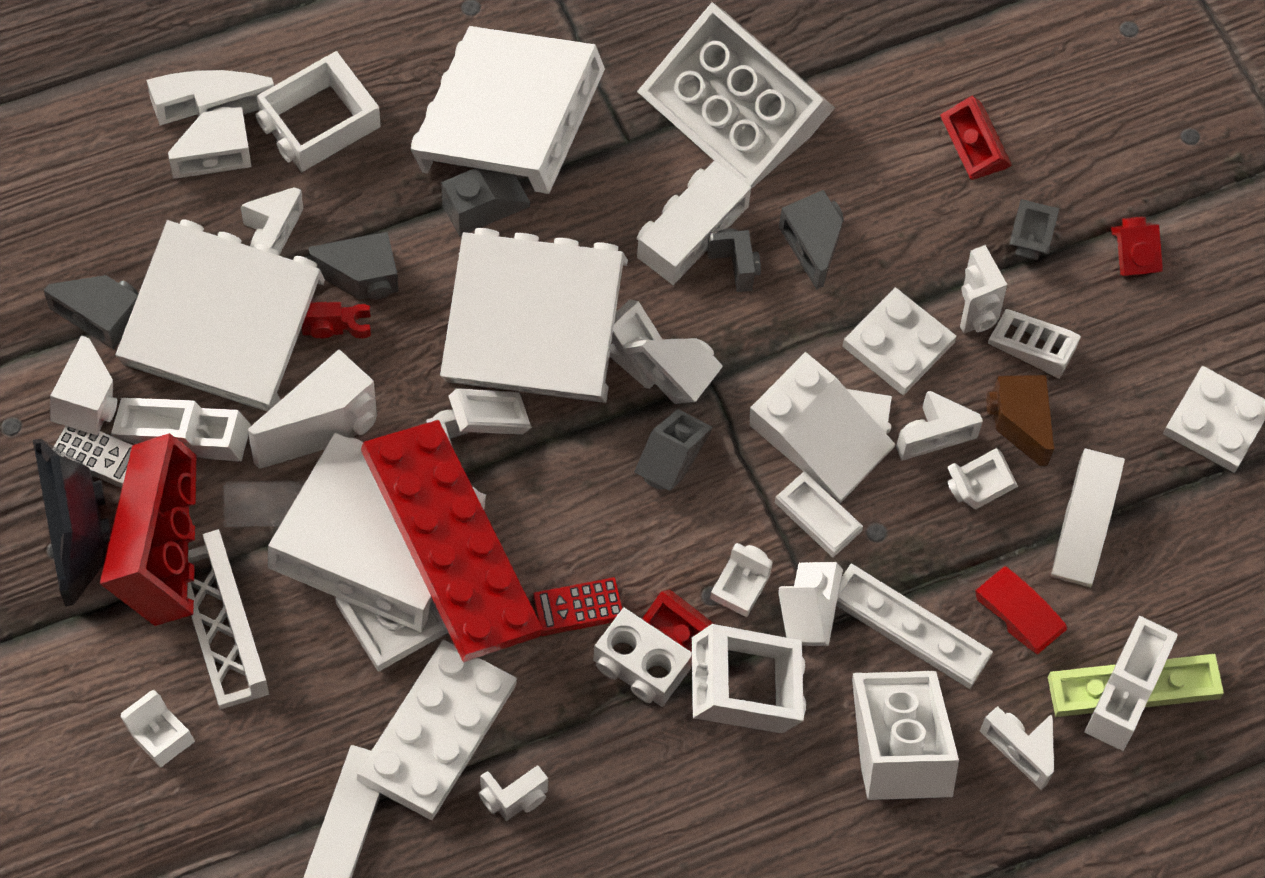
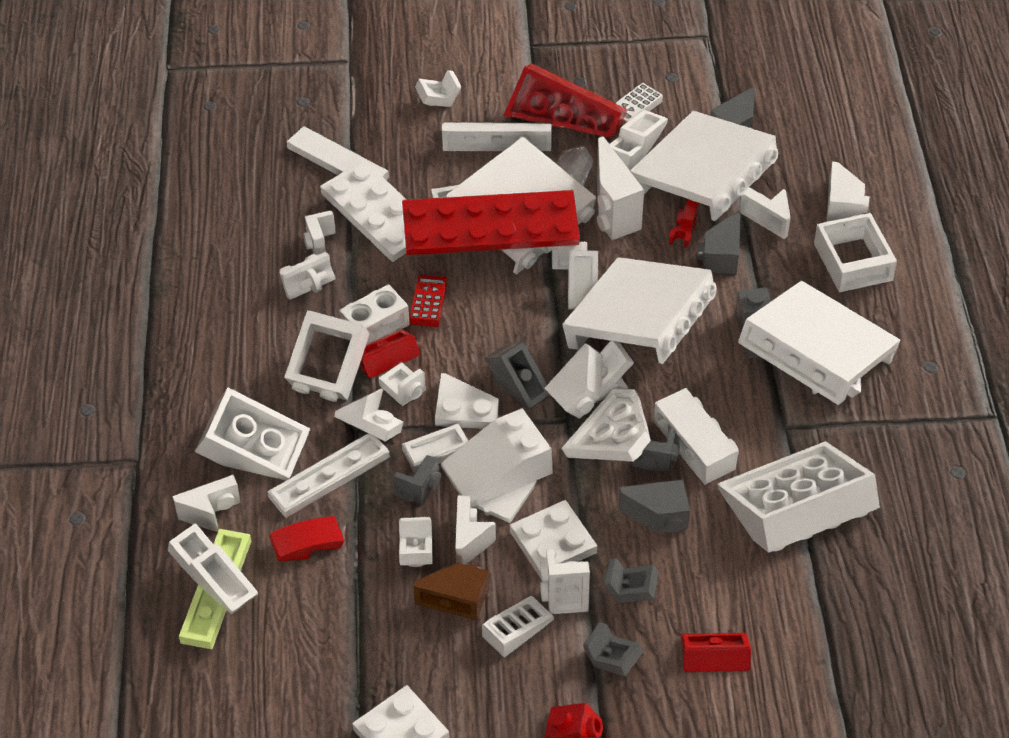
camera: 115 degrees right, 15 degrees down
black wedge [33,439,112,607] -> none
white slope [50,336,117,435] -> none
white slope [147,70,274,125] -> none
white slope [1051,448,1125,588] -> none
none -> white hips [279,252,336,300]
none -> dark grey bracket [393,455,441,505]
none -> white wing [435,373,499,429]
none -> white plate [562,389,651,461]
none -> dark grey bracket [604,558,659,603]

